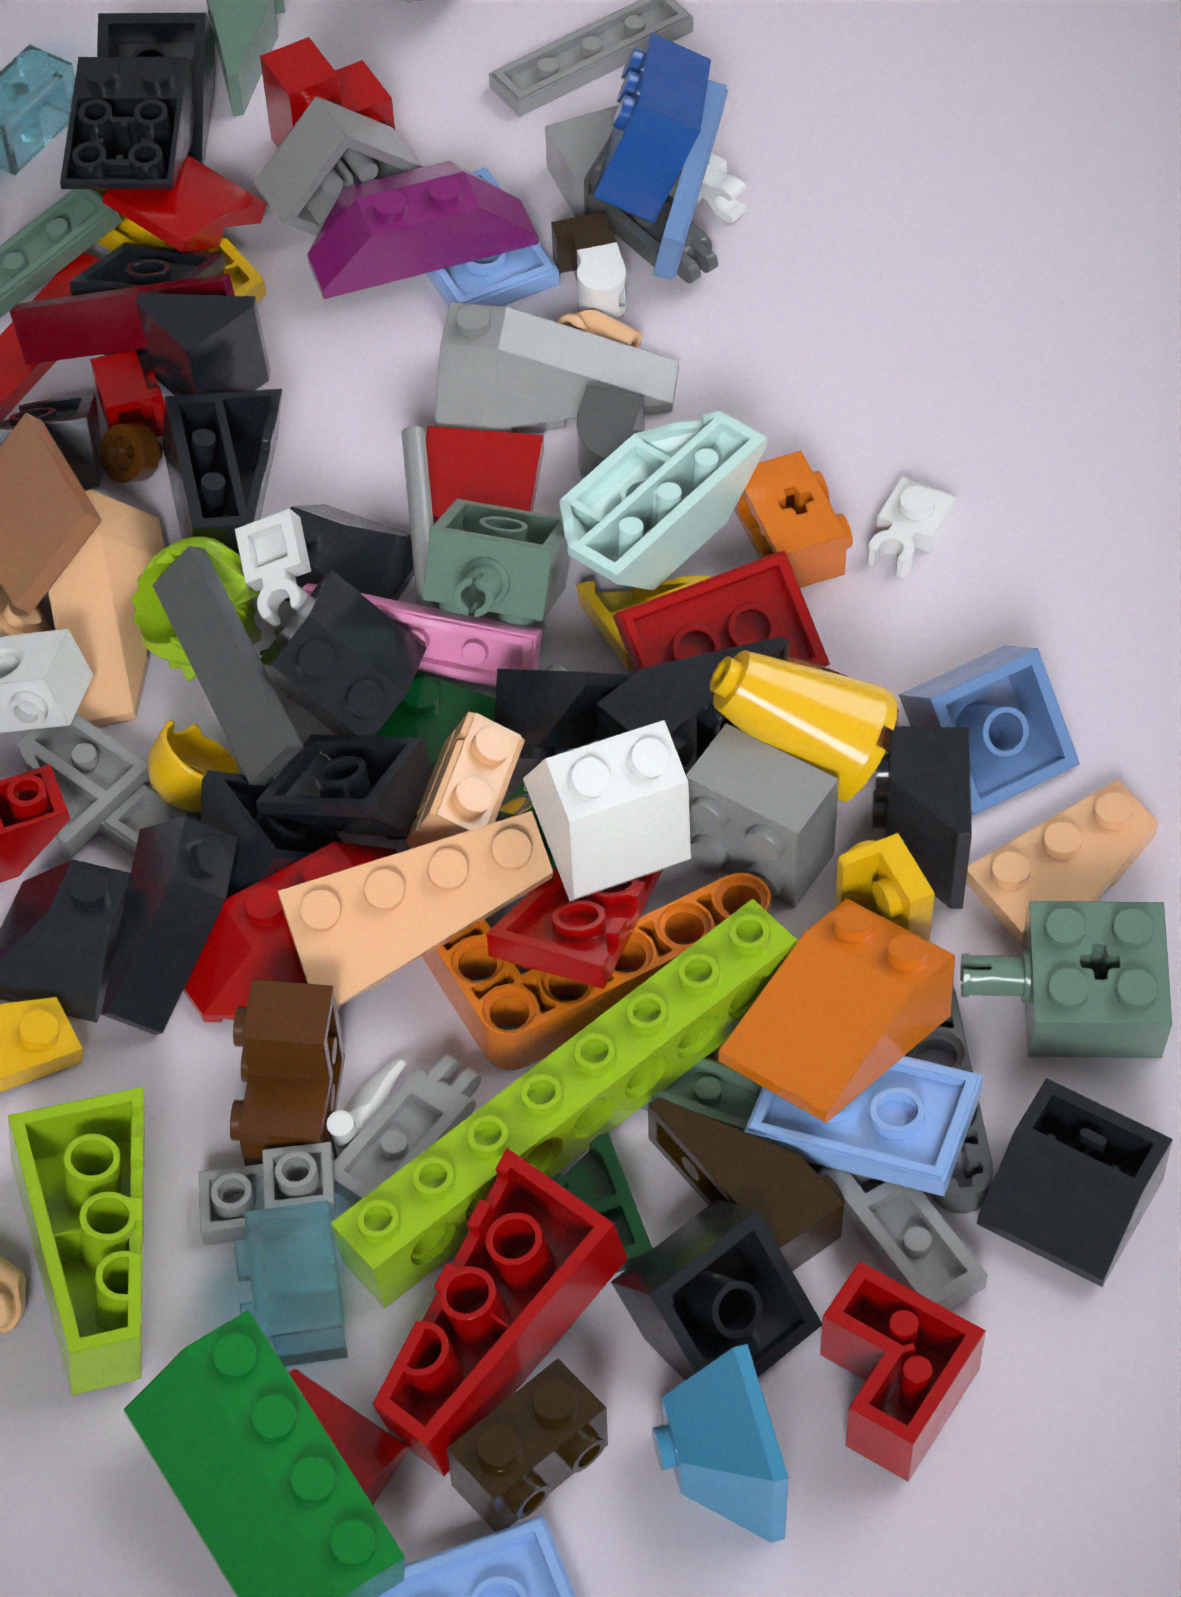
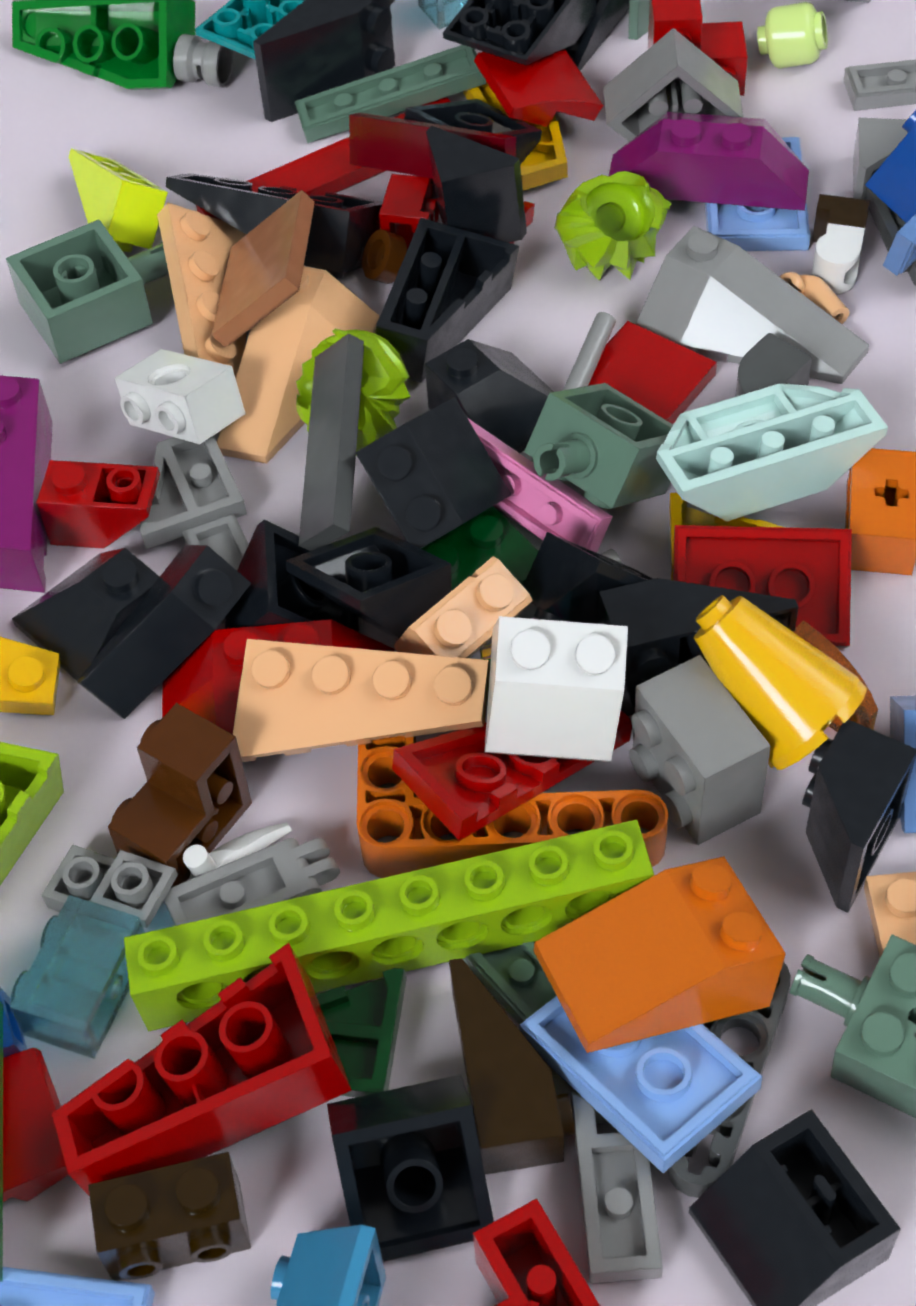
camera: 30 degrees right, 0 degrees up
yellow hair [146,719,240,813] -> none
white plate [235,508,311,626] -> none
yellow bracket [834,833,935,941] -> none
none -> lime hair [554,171,672,281]
none -> yellowish green head [757,2,828,68]

